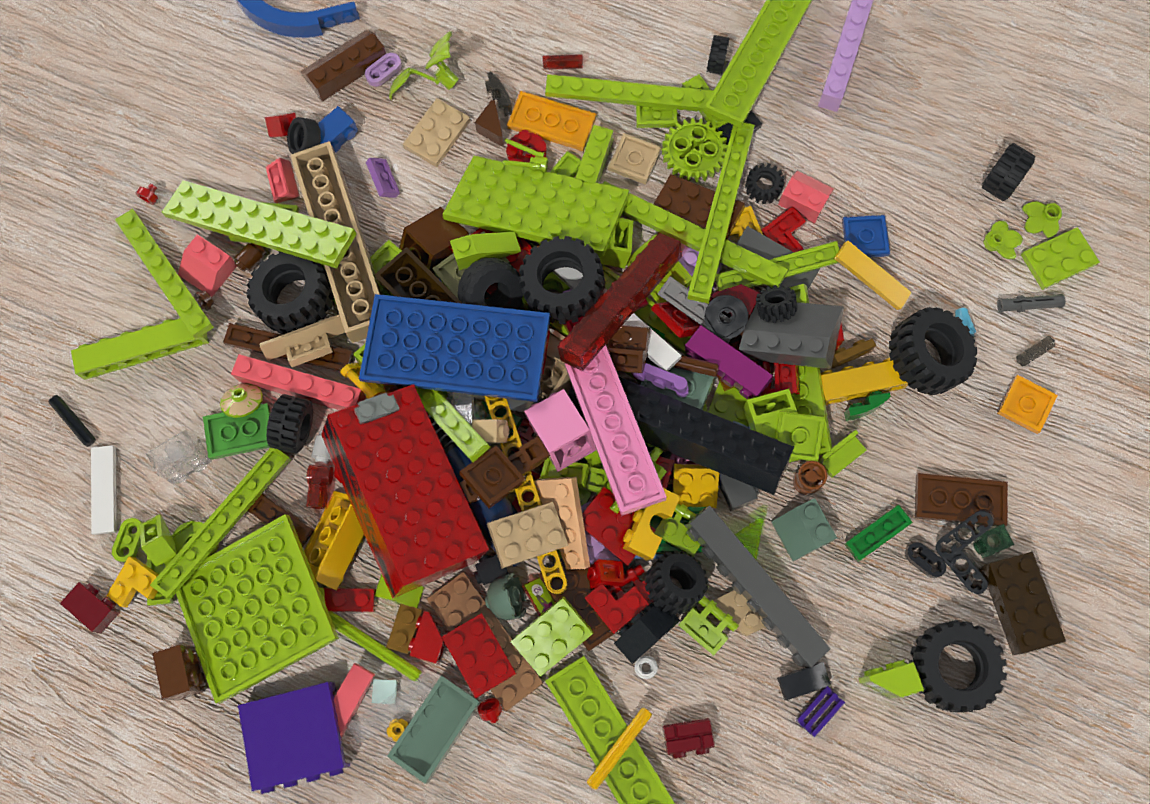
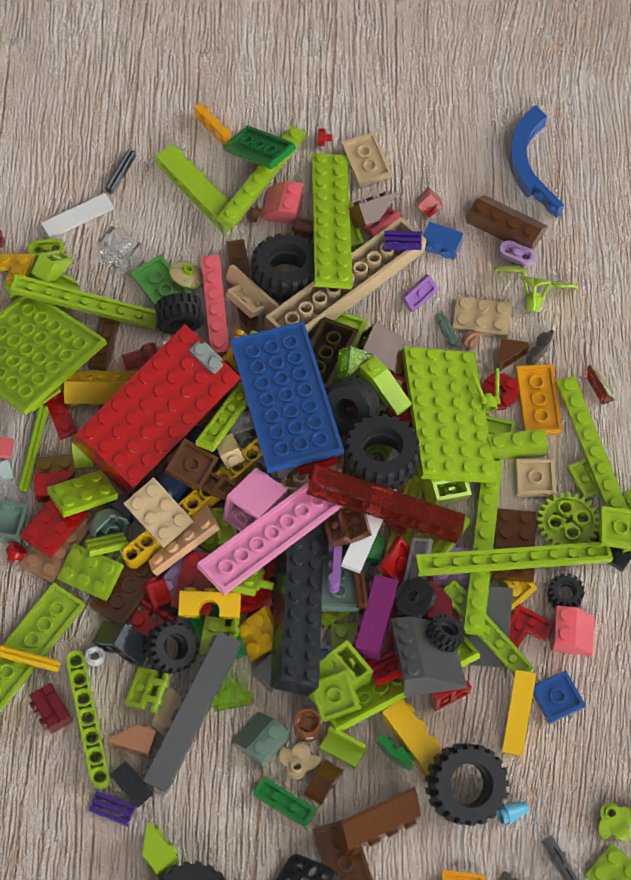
camera: 65 degrees right, 10 degrees down
black tyre [287,117,321,154] -> none
red plate [585,584,649,634] -> none
pearl gold plate [832,338,876,369] -> none
black beam [905,542,946,578] -> none
none -> lime plate [47,469,118,518]
none -> lime beam [66,651,111,790]
none -> lime tile [85,532,128,557]
none -> nougat slope [109,724,158,759]
none -> light orange plate [194,102,231,145]
none -> green plate [223,125,296,170]
none -> tan plate [279,741,320,780]
none -> reddish brown slope [304,760,344,806]
none -> reddish brown slope [332,787,421,856]
none -> clear neon green slope [336,346,373,379]
none -> tan plate [341,132,393,187]
none -> slope [348,191,398,229]
none -> dark purple tile [384,231,422,250]
none -> sand green axle [436,312,459,346]
none -> medium nougat plate [462,330,480,349]

